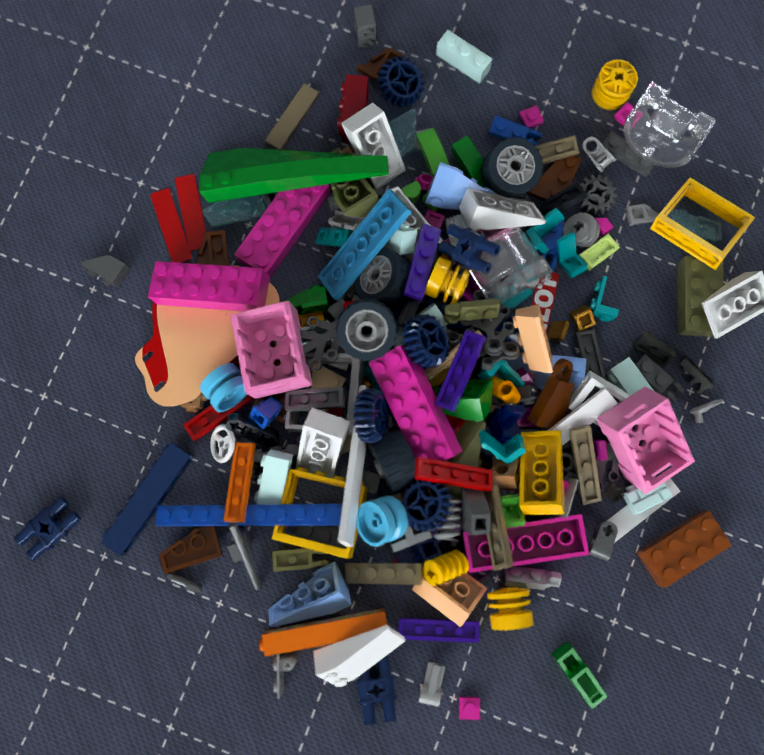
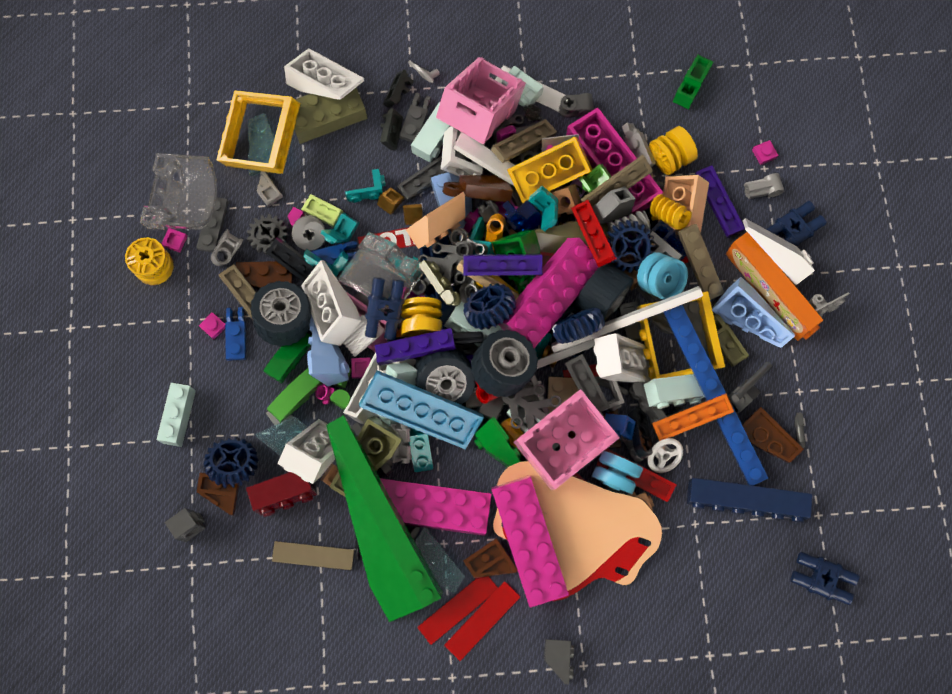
camera: 115 degrees left, 5 degrees down
dark orange brick [636,510,732,588] -> none

